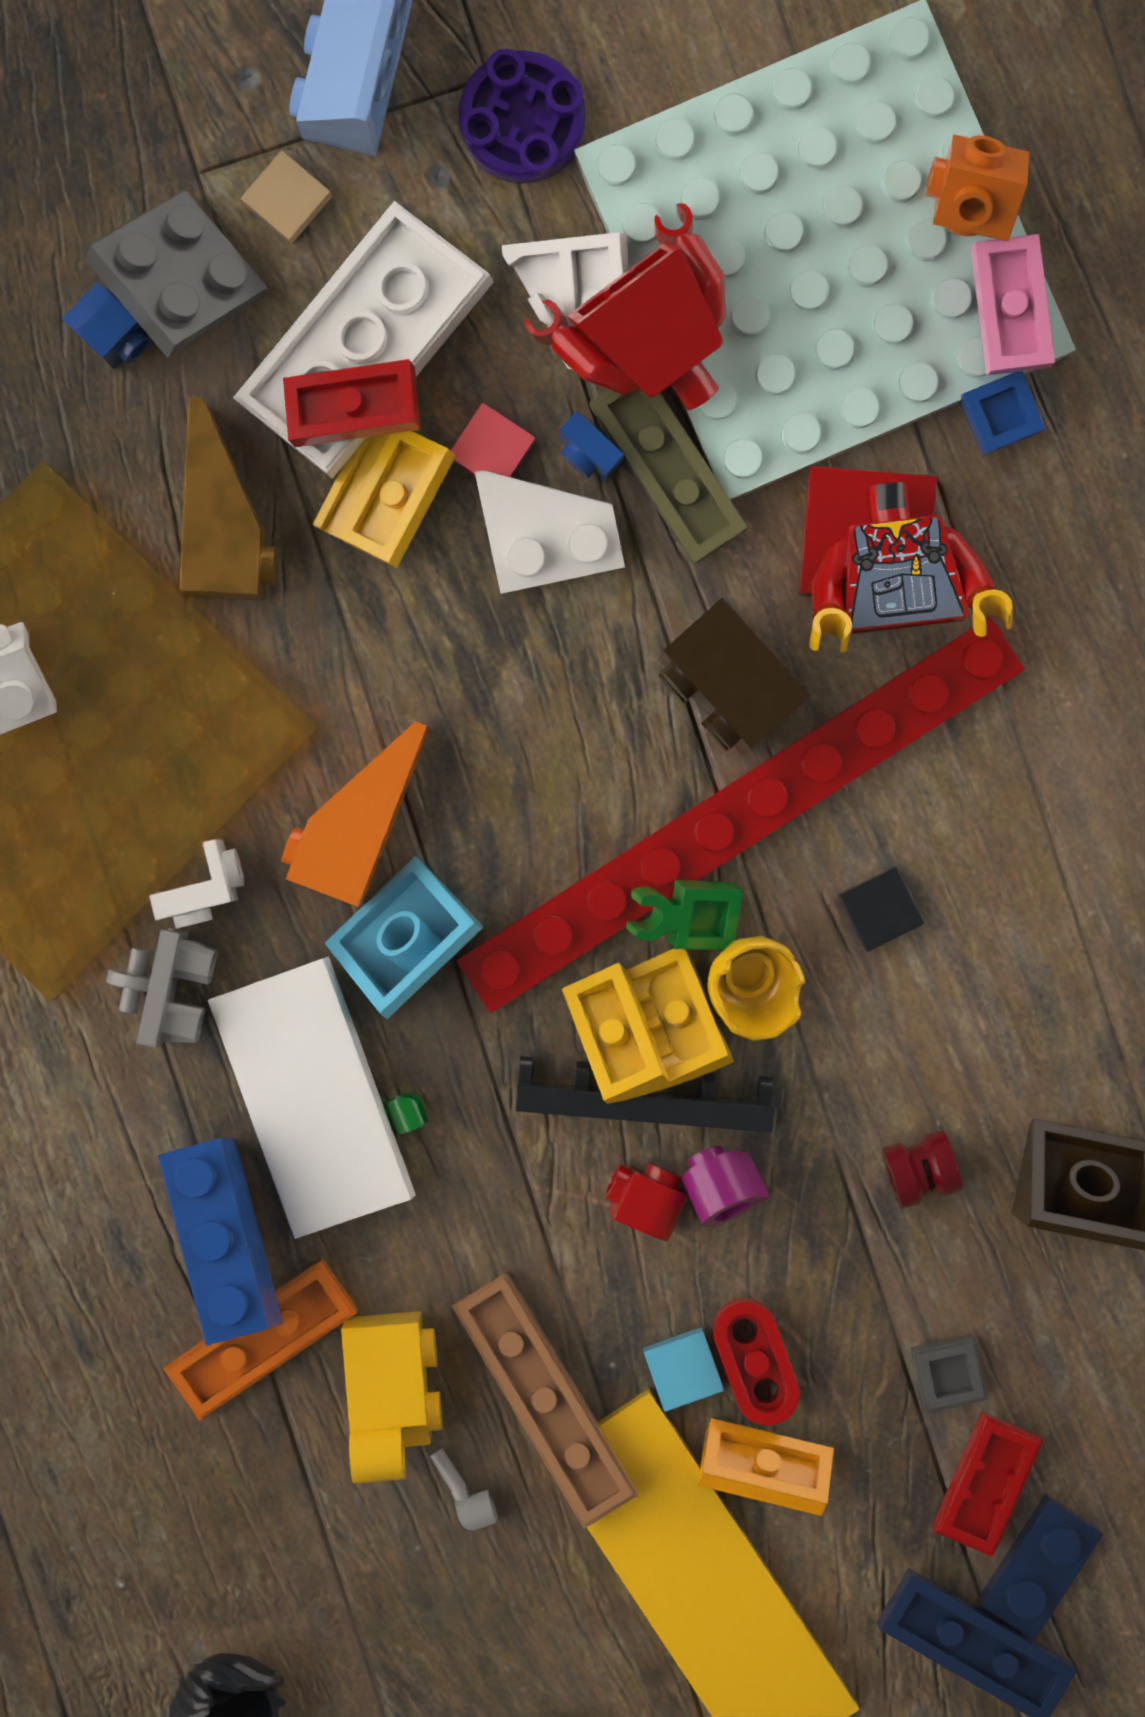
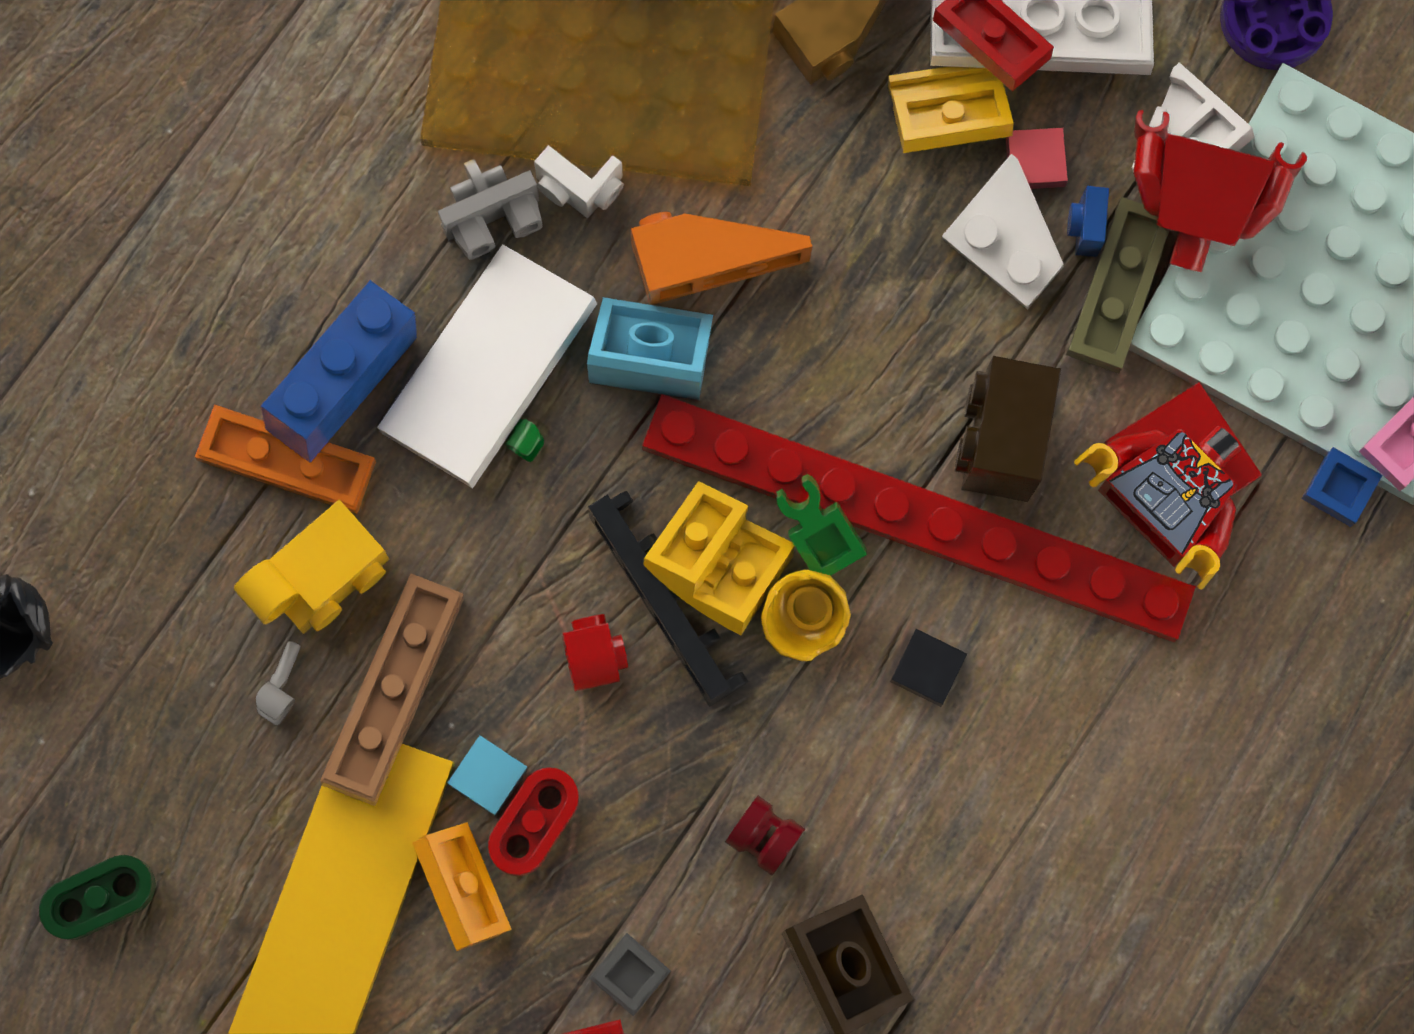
camera: 50 degrees right, 10 degrees down
magenta plate [681,1146,770,1227] -> none

